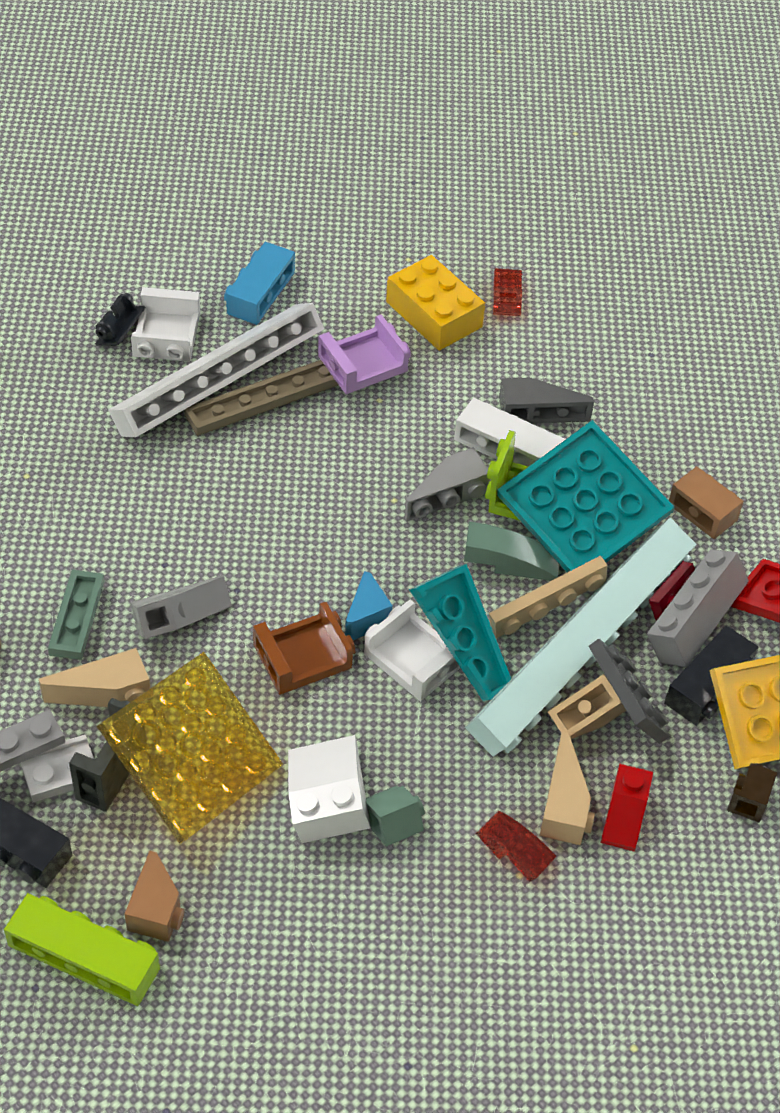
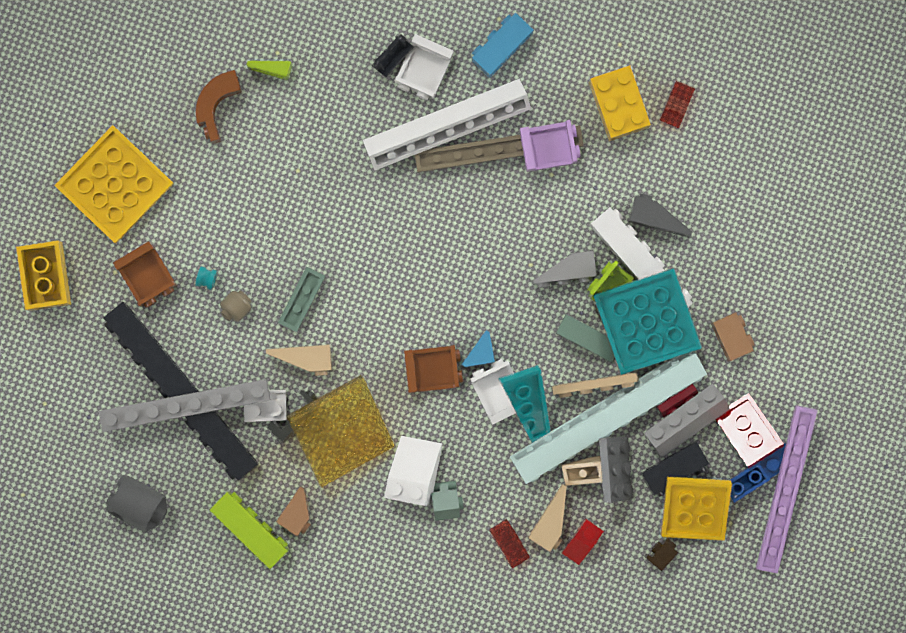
camera: 20 degrees right, 35 degrees up
light grey slope [130,575,232,639] -> none

